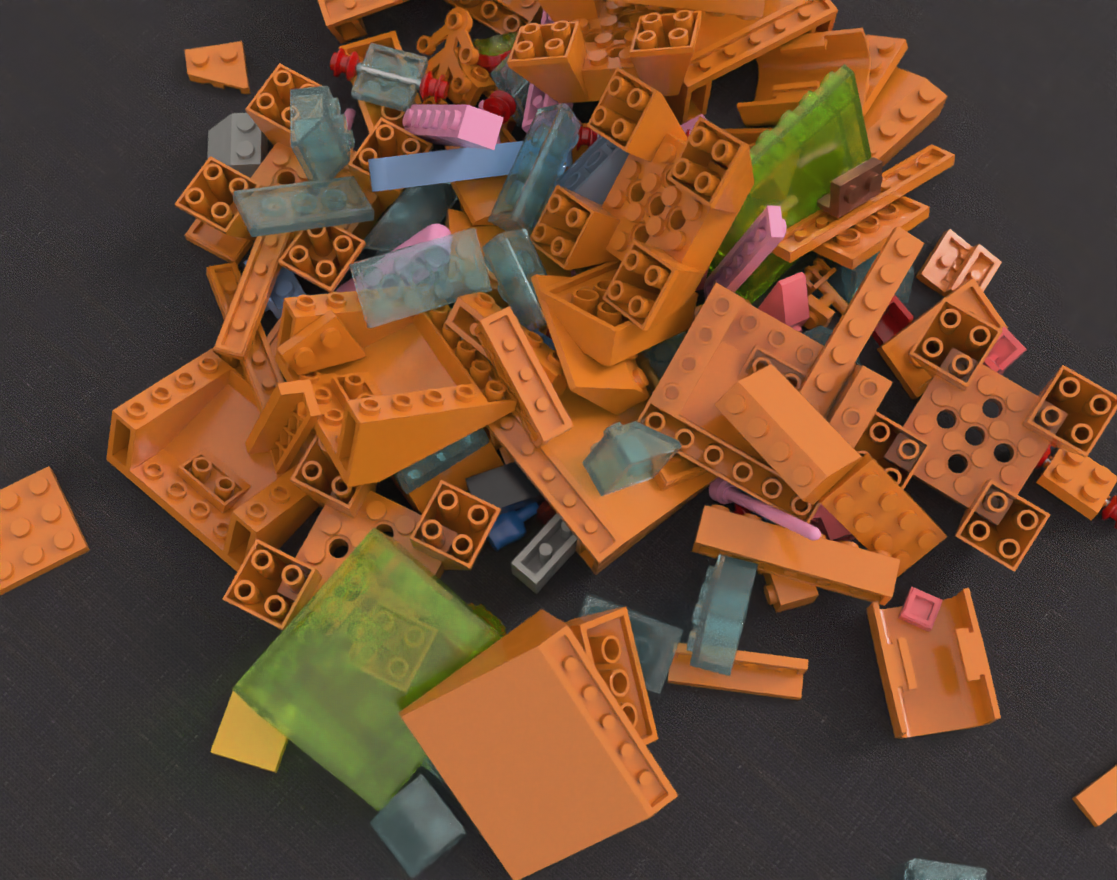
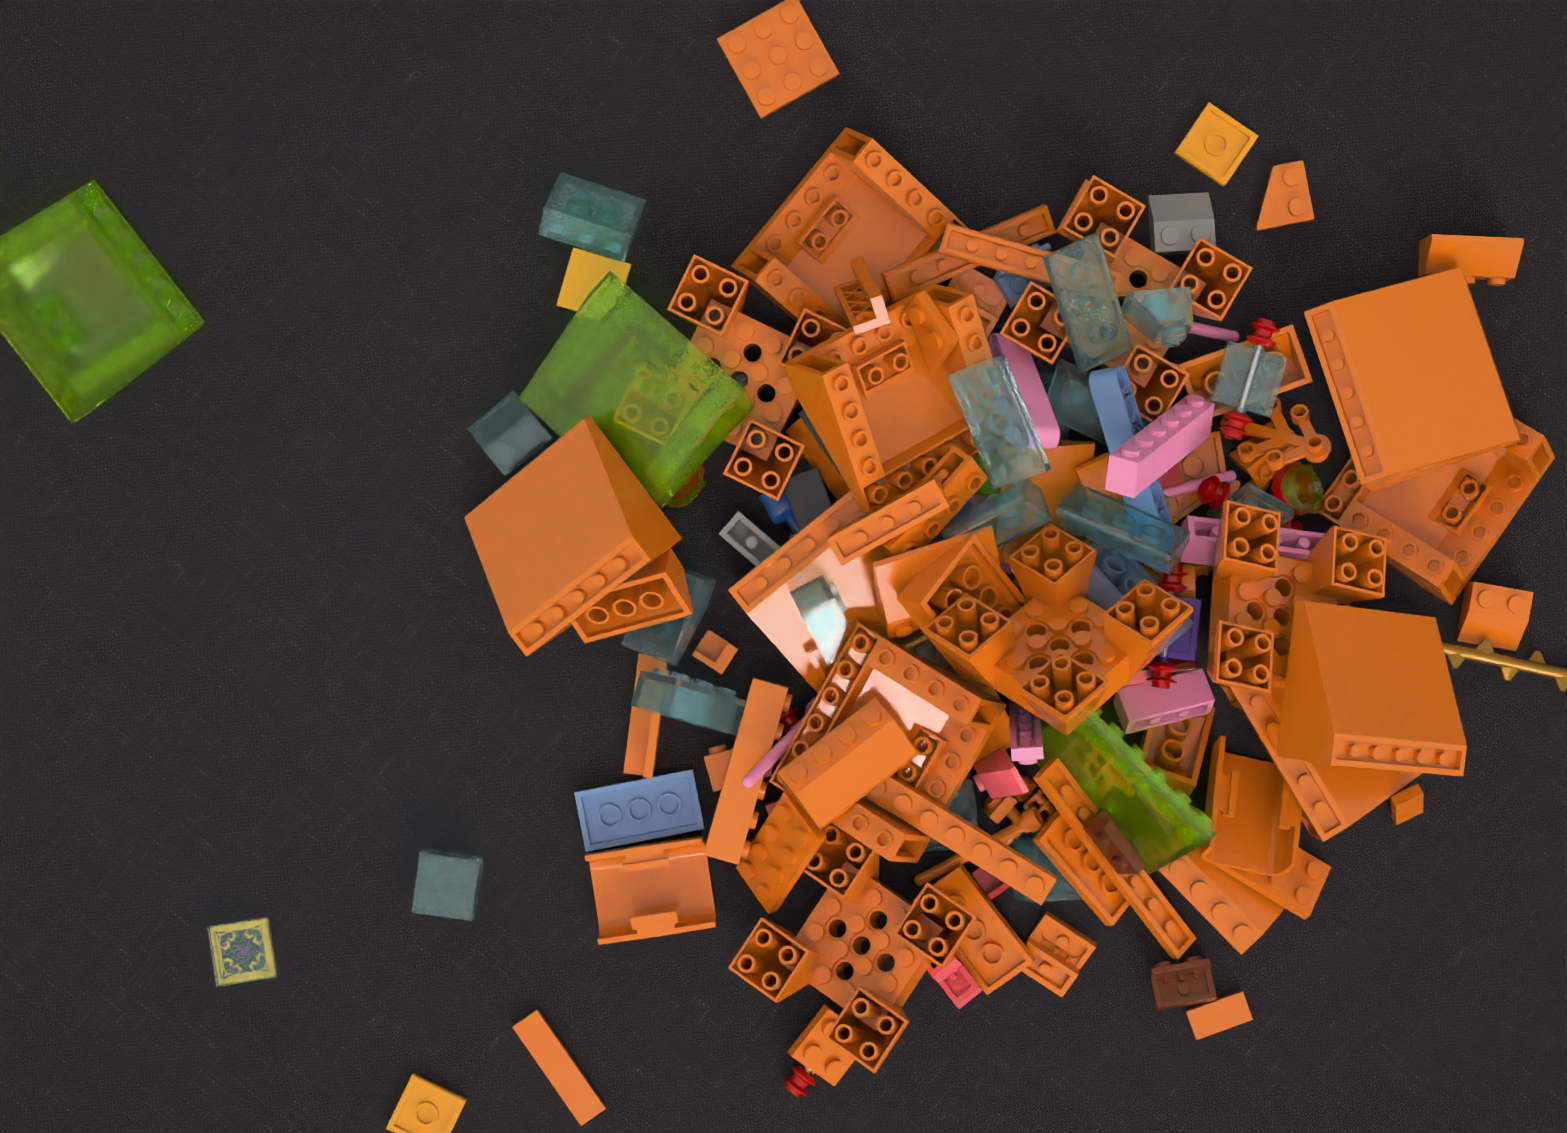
camera: 90 degrees right, 20 degrees up
coral tile [898,587,943,632] -> none
none -> clear light blue slope [538,172,646,262]
none -> medium blue plate [574,769,705,852]
none -> orange panel [692,630,739,675]
none -> orange piece [914,806,1045,886]
none -> copper bracket [1149,956,1217,1011]
none -> light orange tile [1174,102,1258,187]
none -> orange tile [1185,990,1253,1040]

